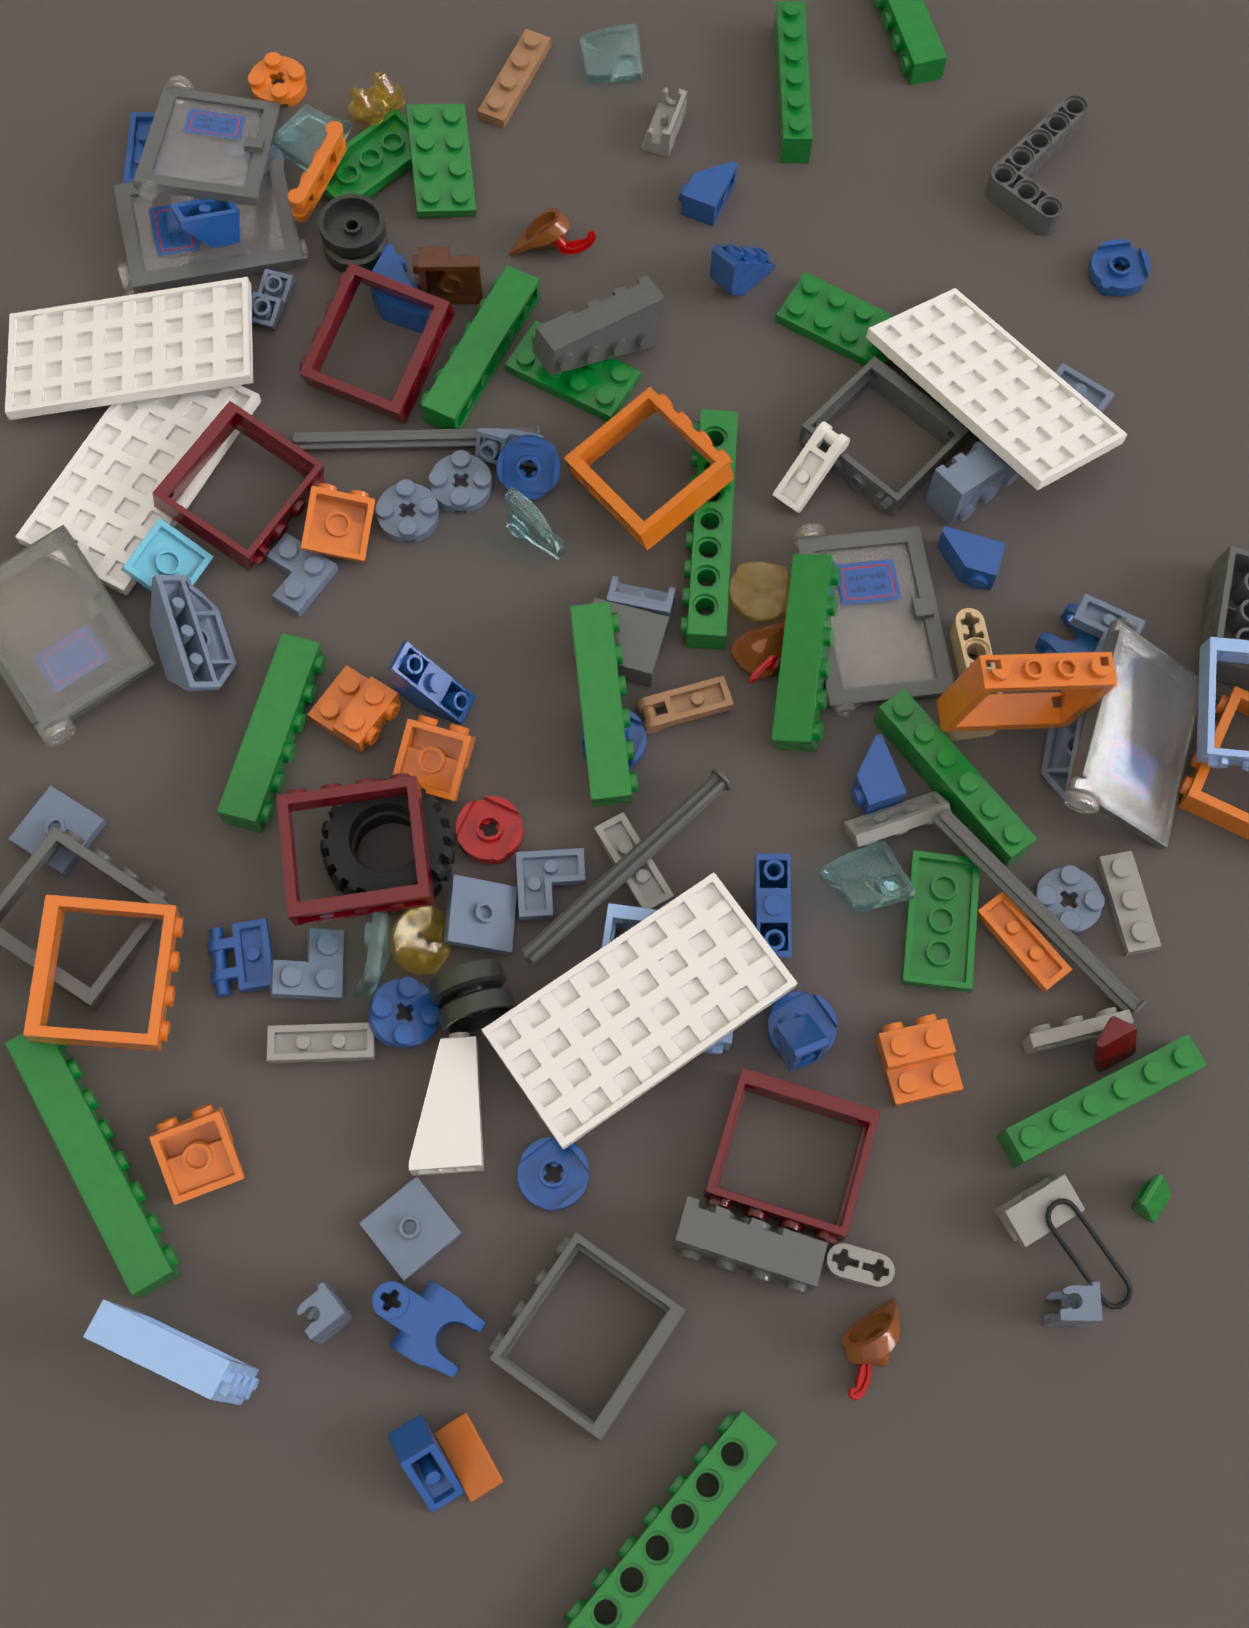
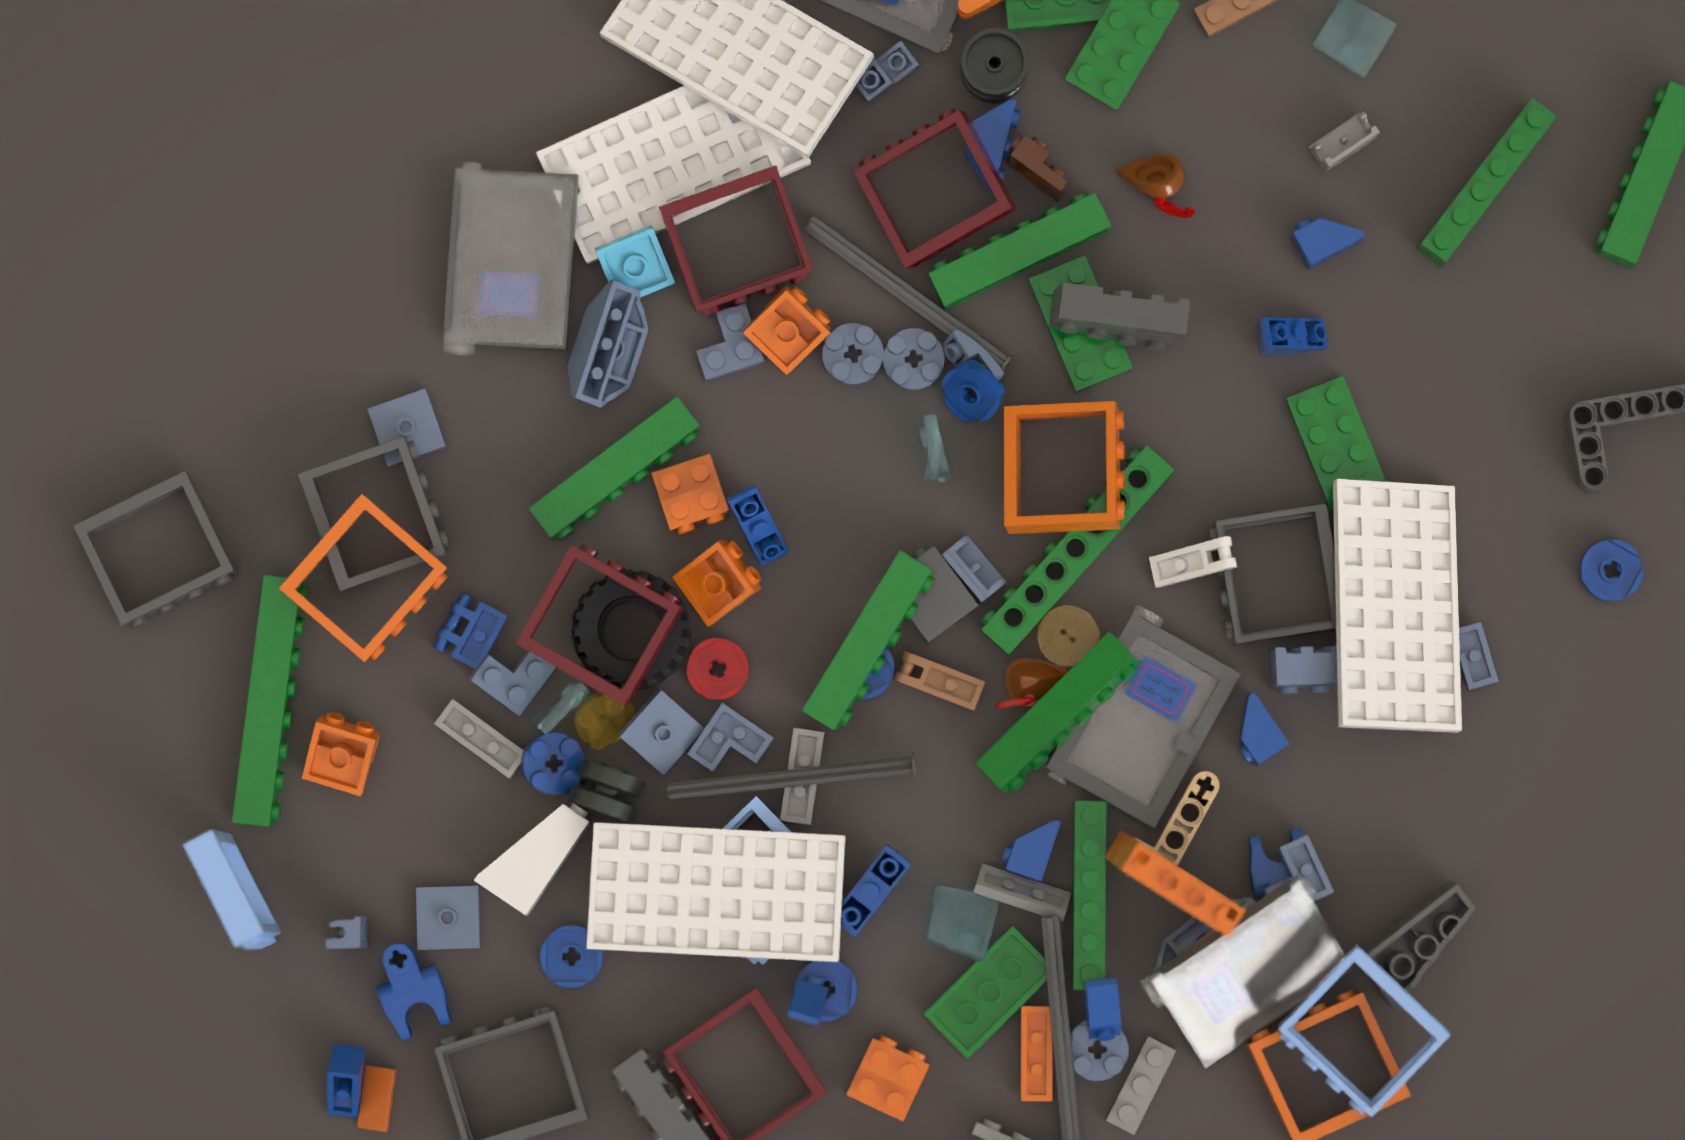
camera: 45 degrees right, 15 degrees up
none -> blue slope [1083,978,1121,1041]

